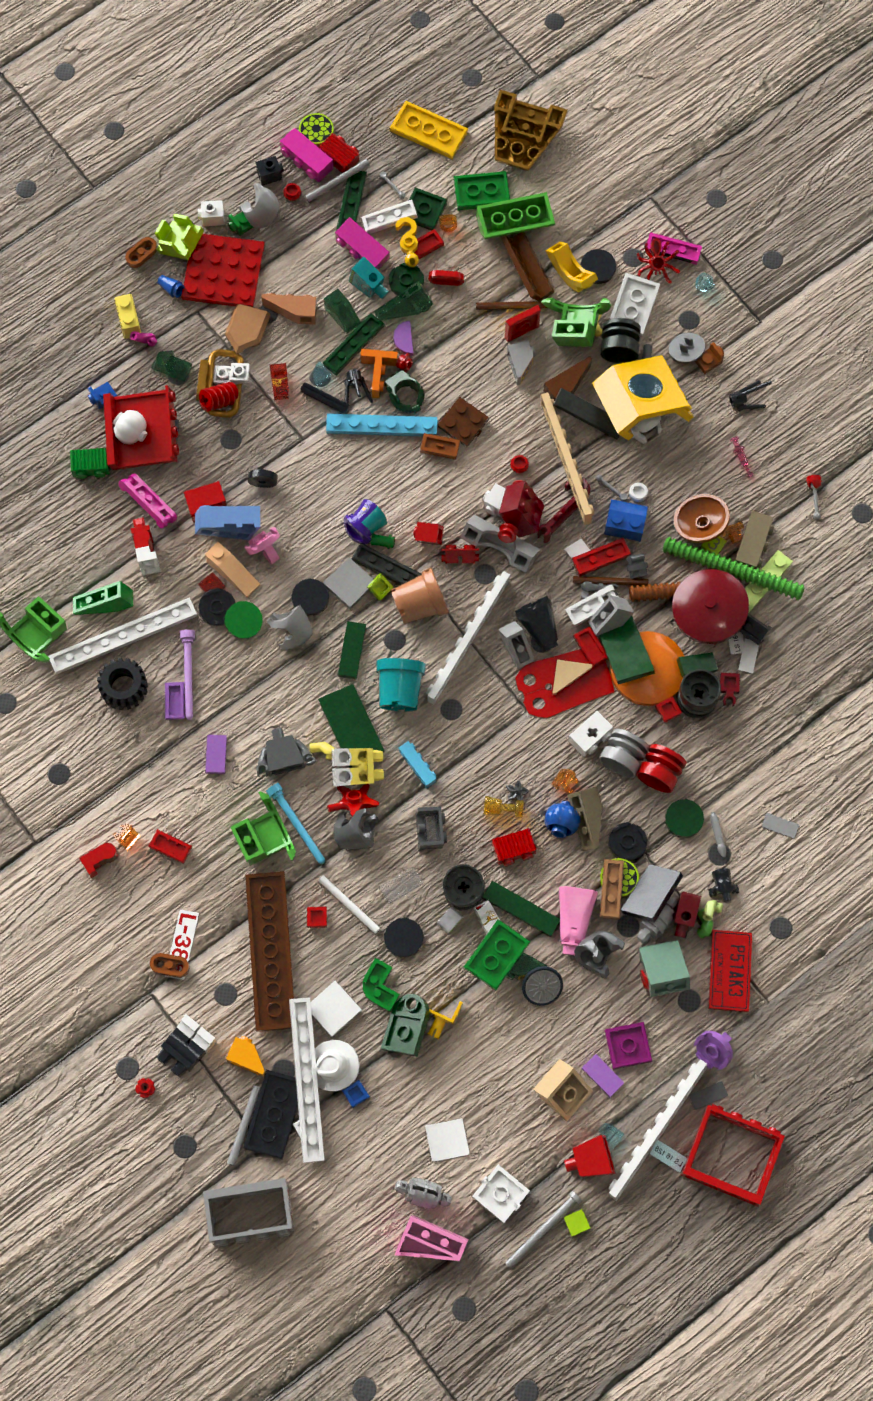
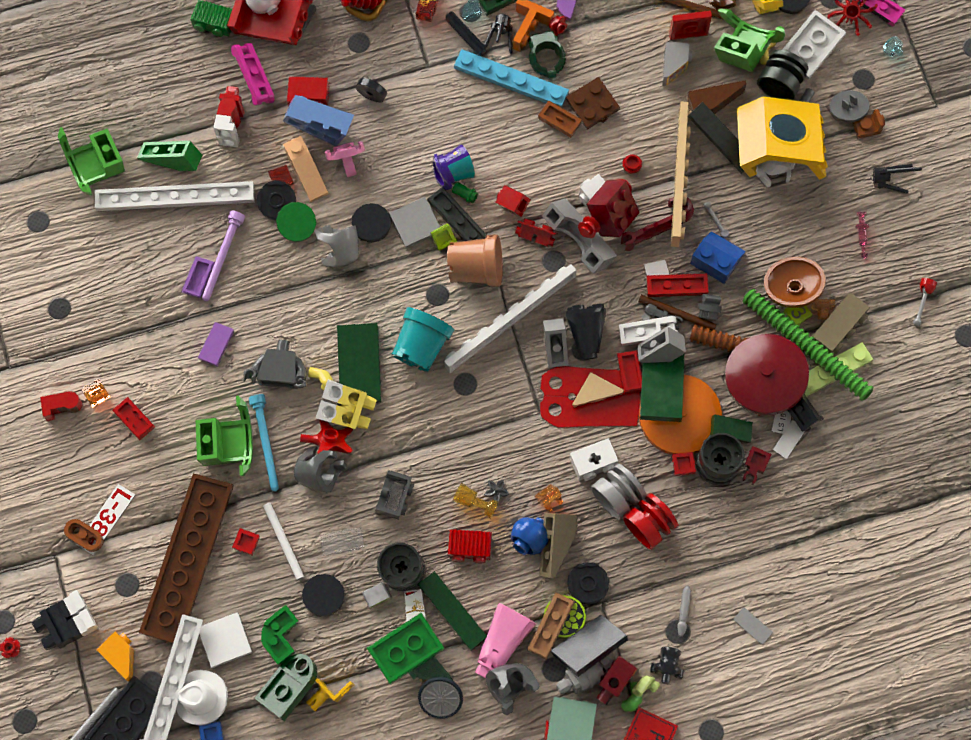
camera: 25 degrees right, 0 degrees up
black tyre [97,658,148,710] -> none
dark green tile [338,621,366,679] -> none
medium azure piece [398,741,437,789] -> none
white tile [629,483,648,502] -> none
dark green tile [665,799,704,838] -> none

